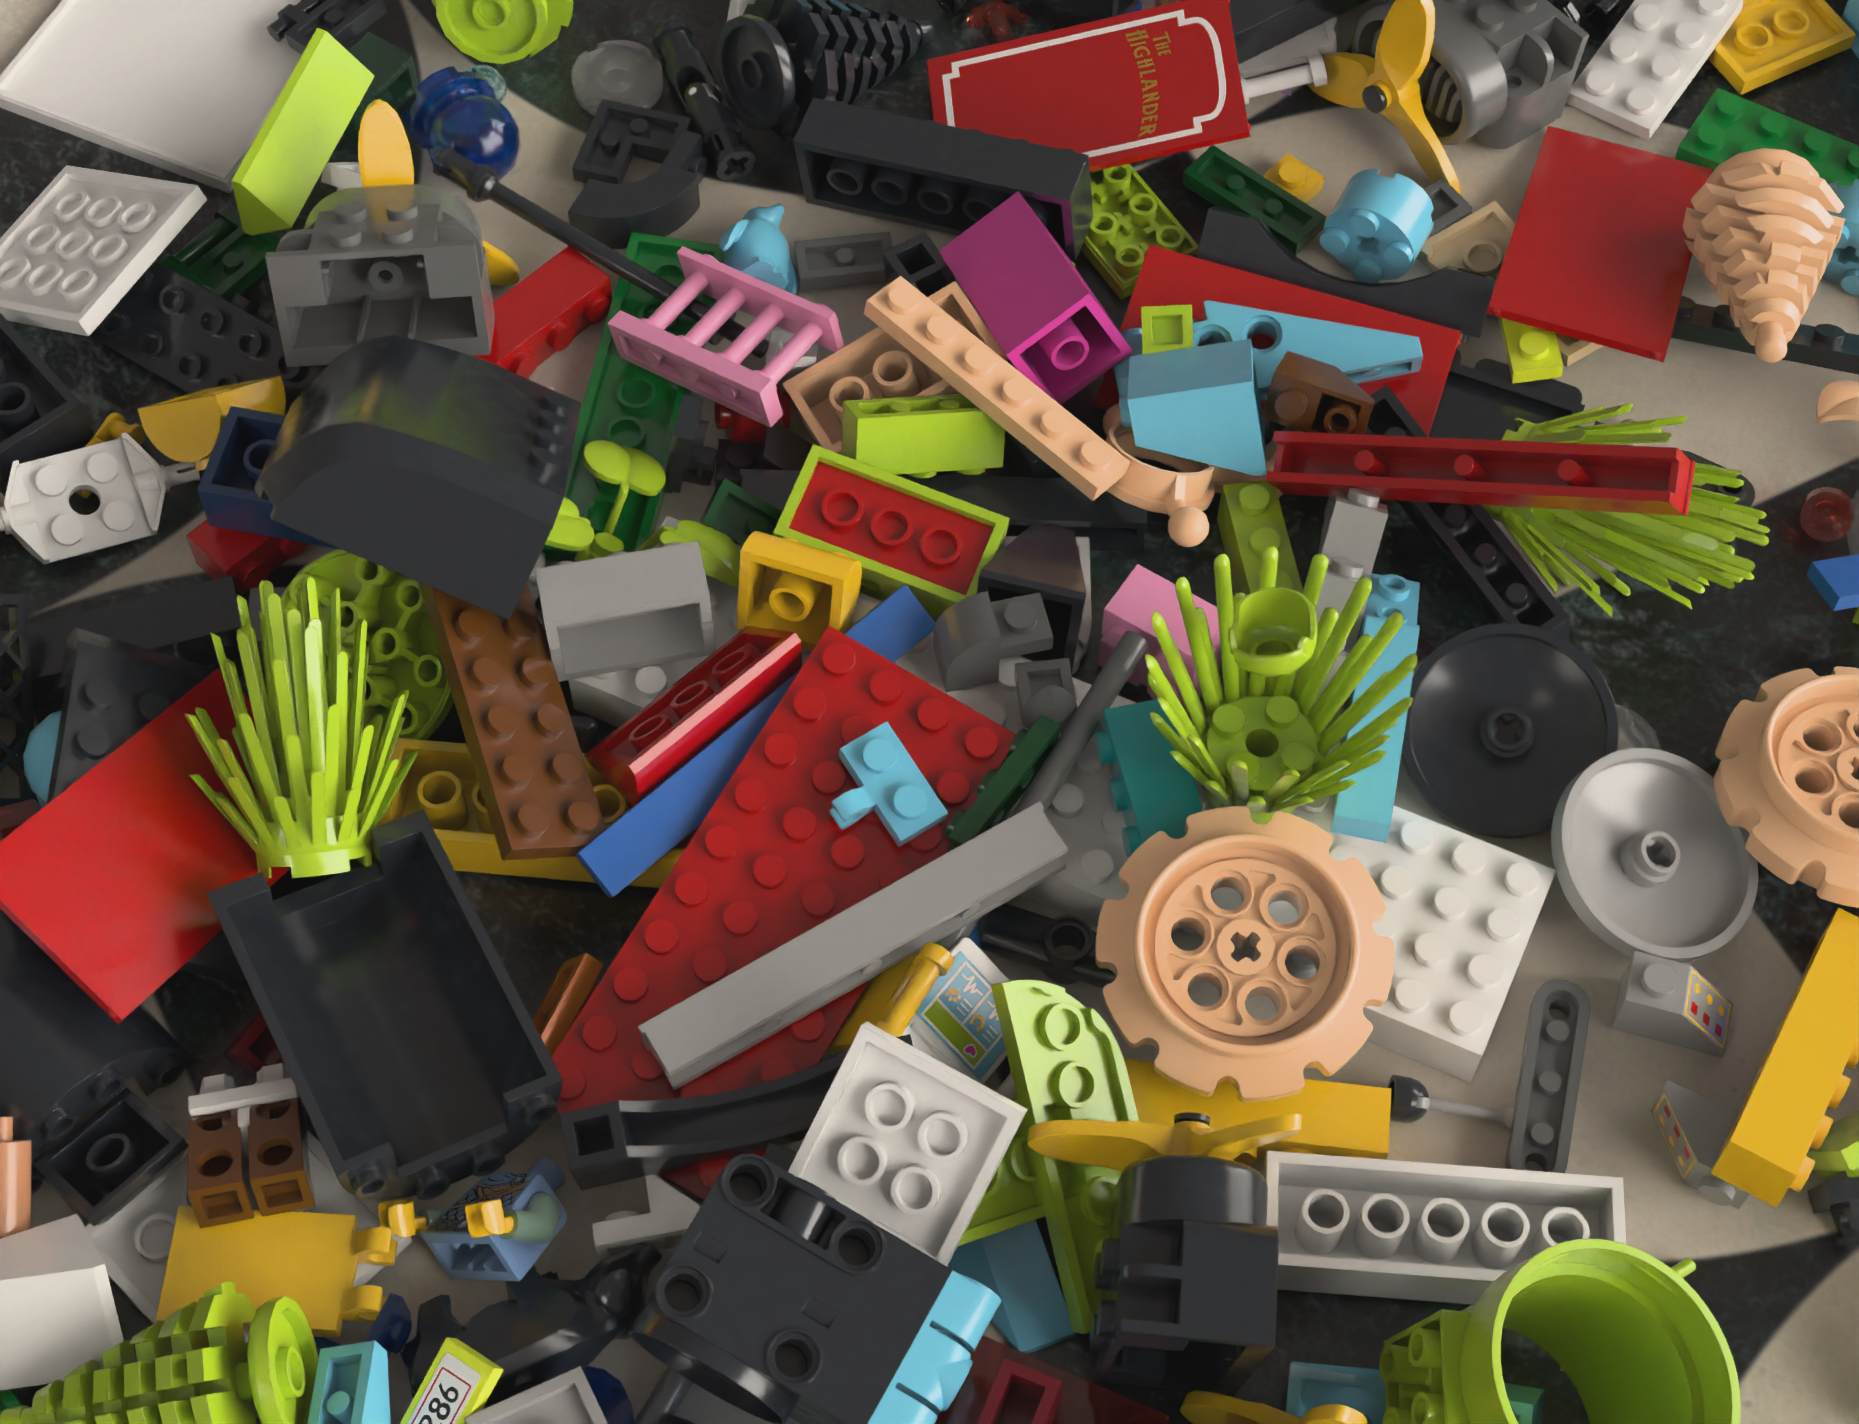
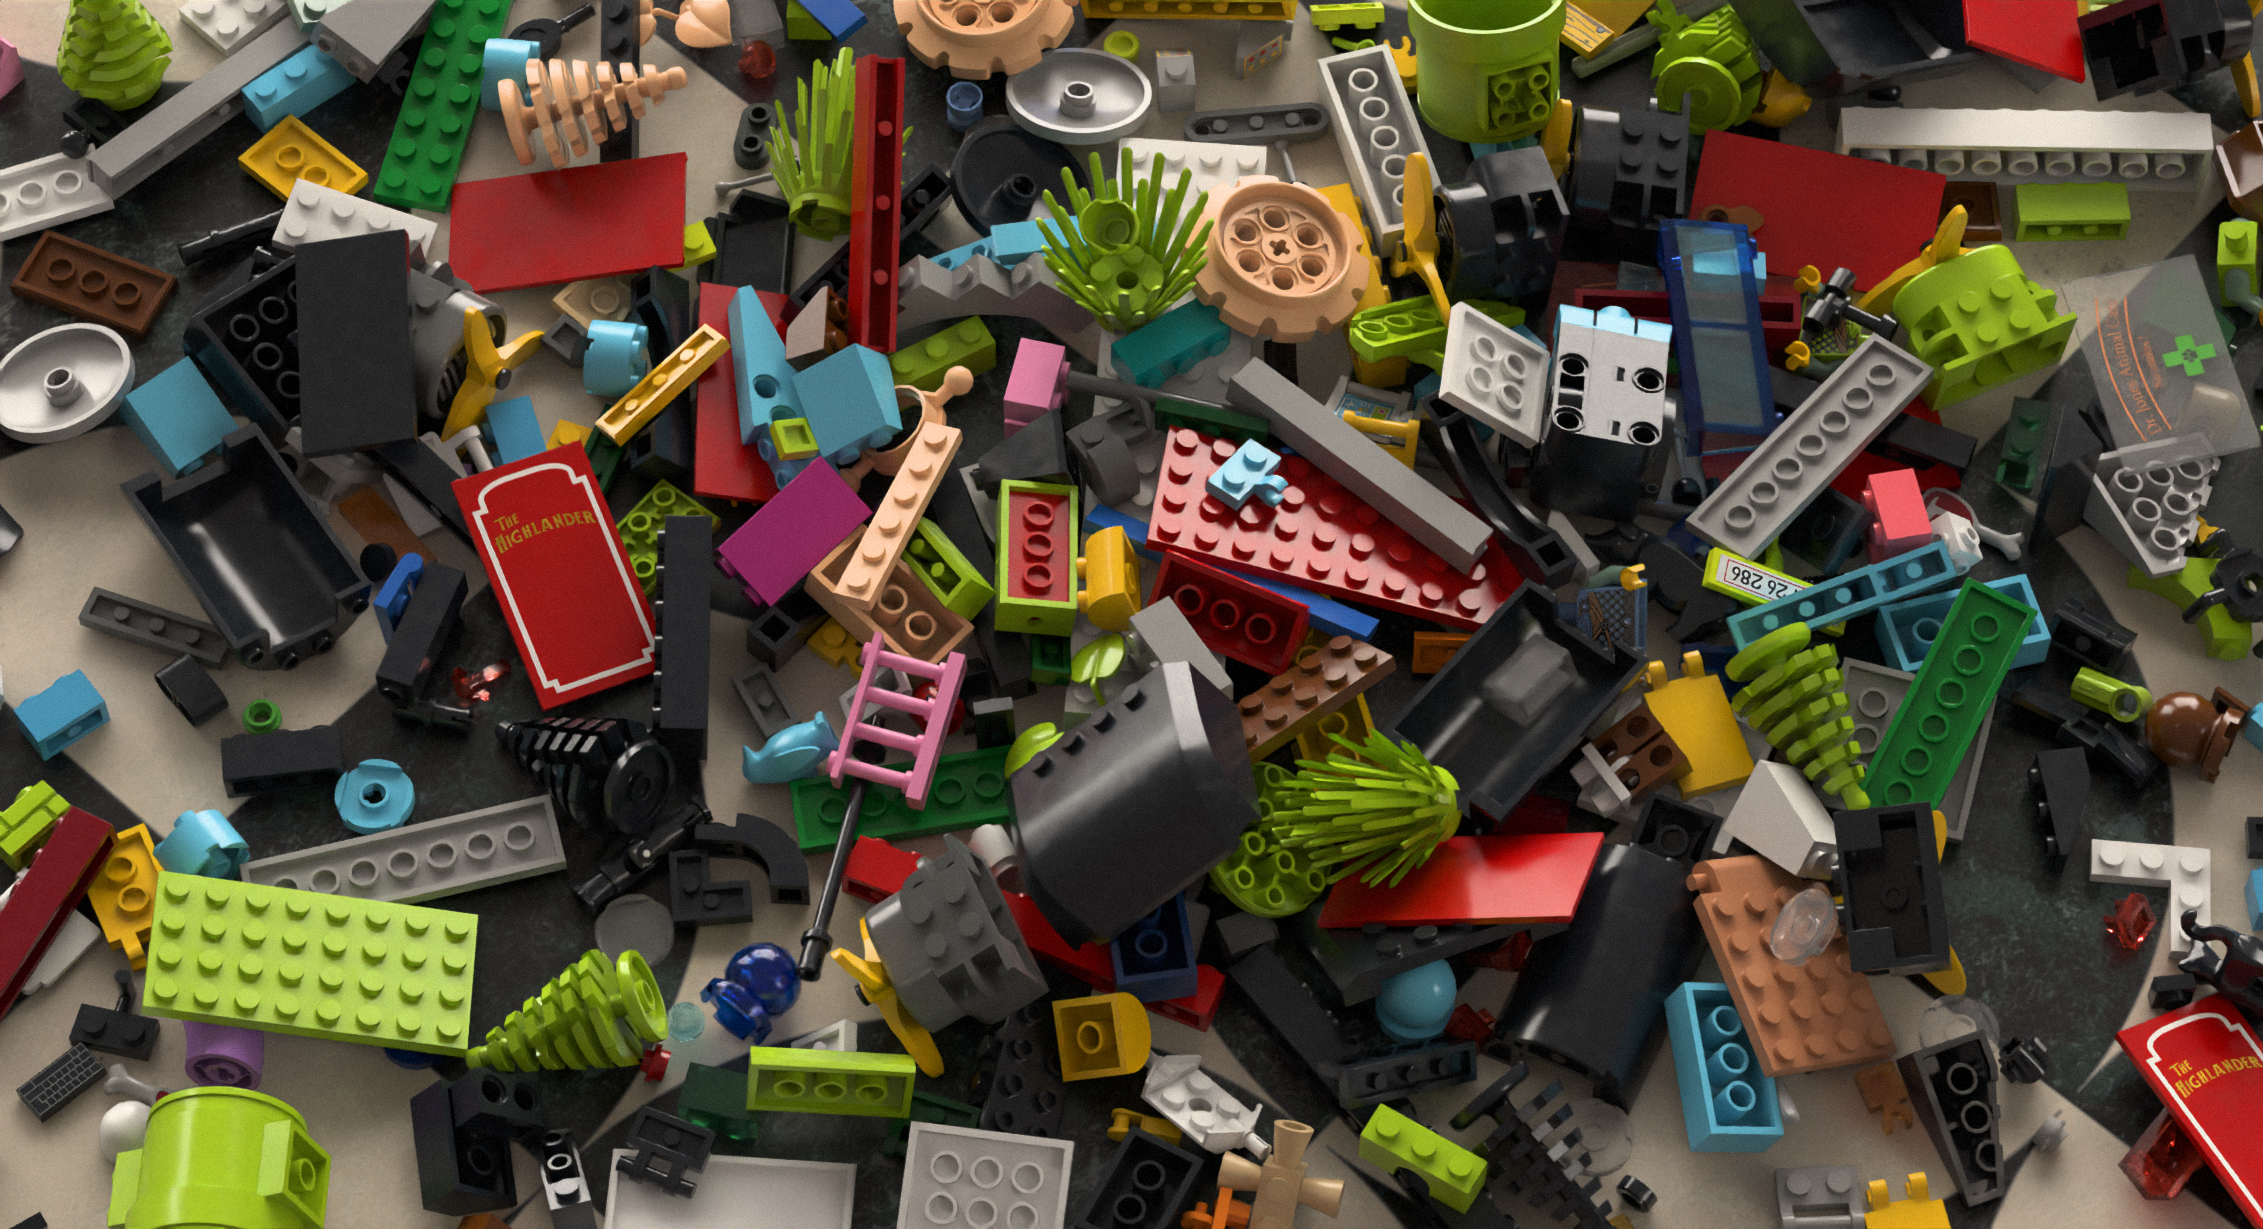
camera: 110 degrees left, 0 degrees up
none -> dark azure brick [481,395,547,468]
none -> yellow tile [595,324,731,447]
none -> red plate [639,1043,671,1083]
none -> medium blue wheel [946,81,984,133]
none -> neon yellow tile [1104,30,1140,64]
none -> neon yellow plate [1310,2,1385,31]
none -> clear brick [1483,632,1578,727]

